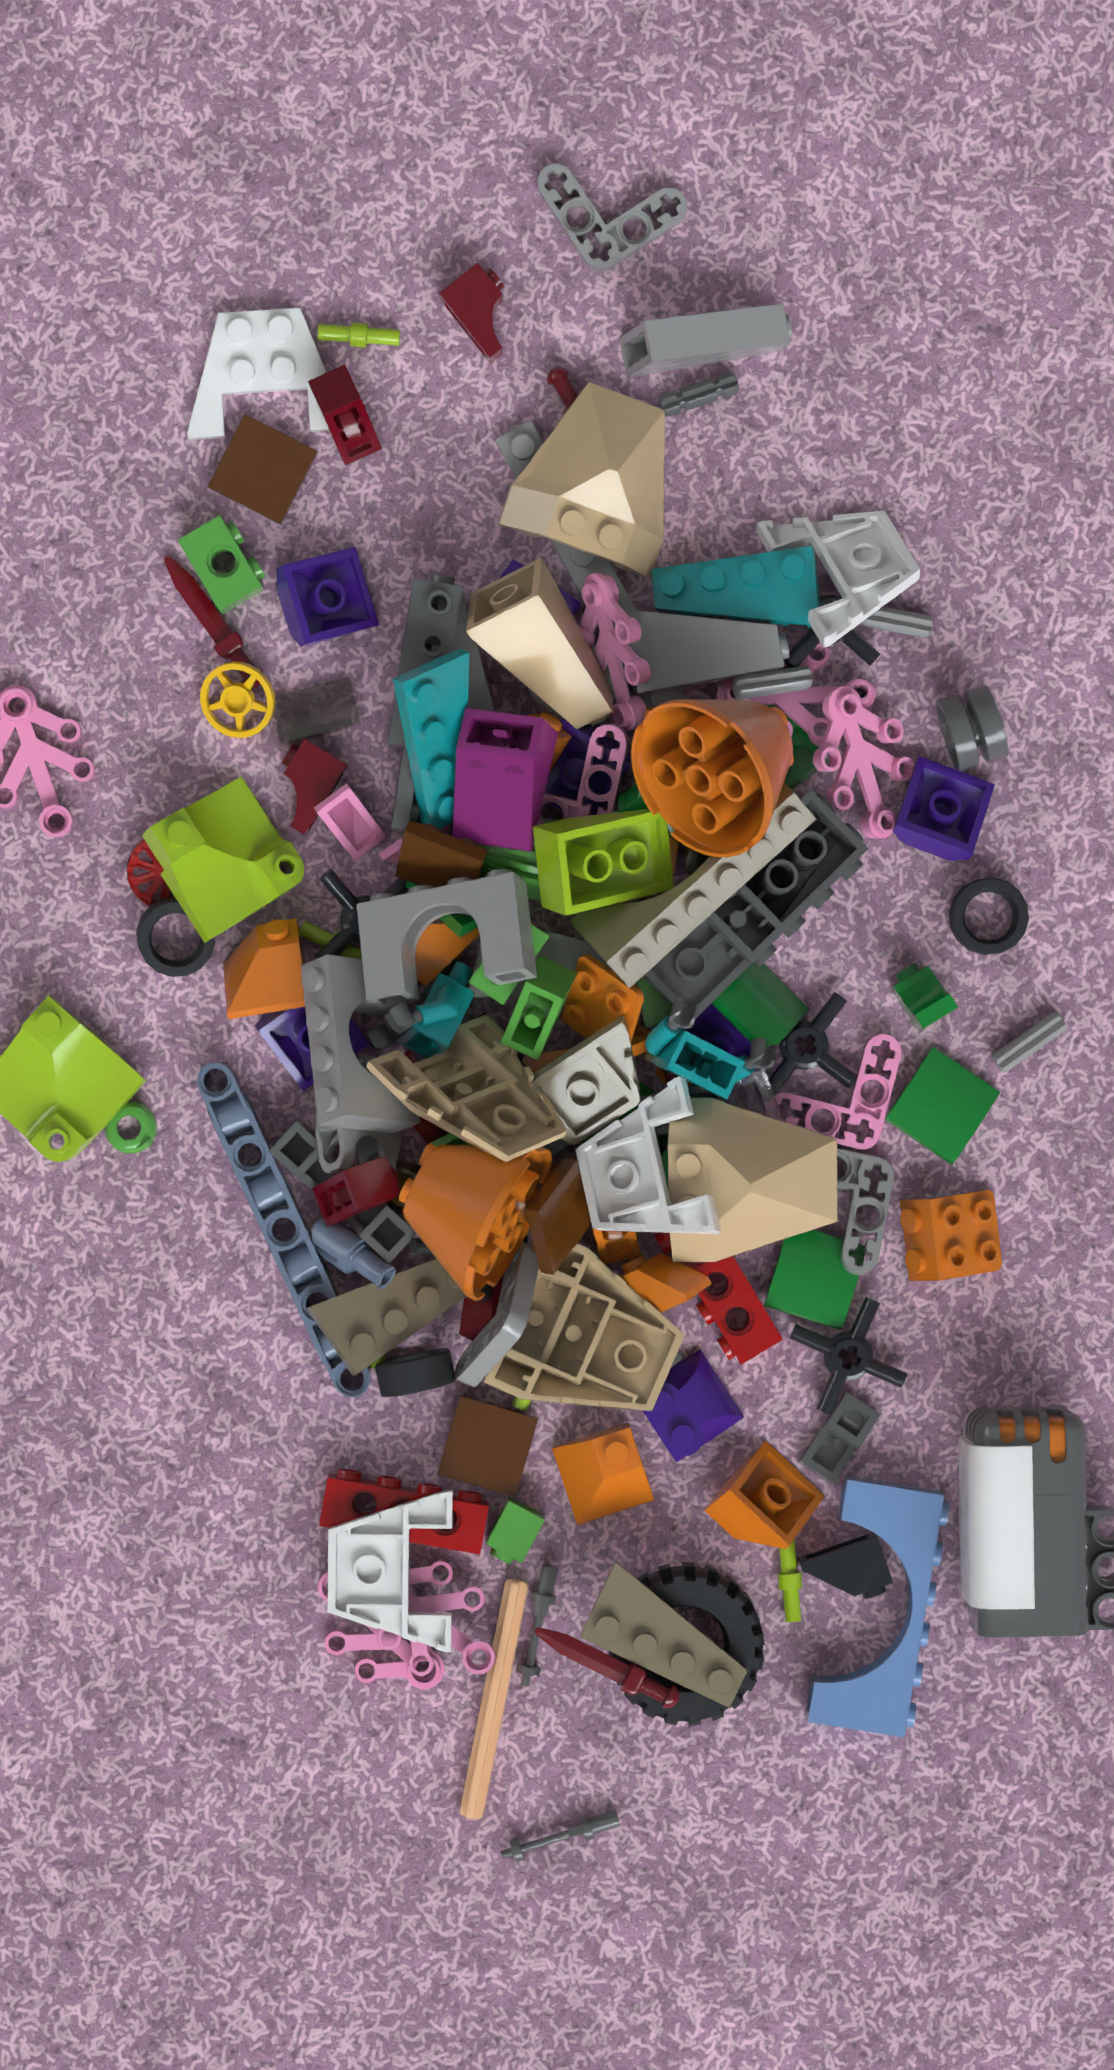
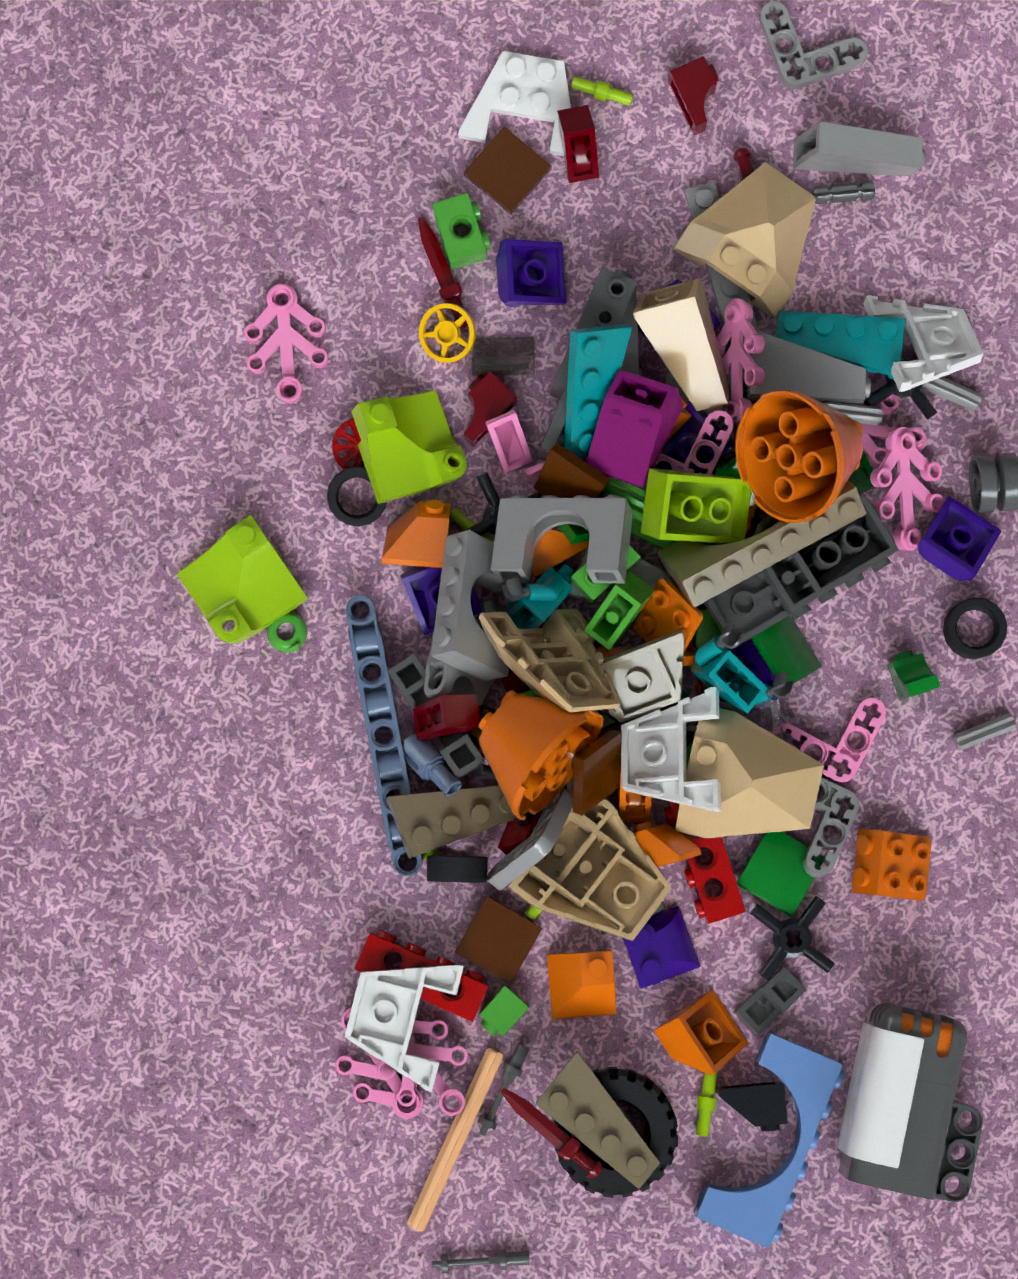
camera: 15 degrees right, 5 degrees down
black bar [761,992,857,1099] -> none
green slope [885,1047,1000,1165] -> none

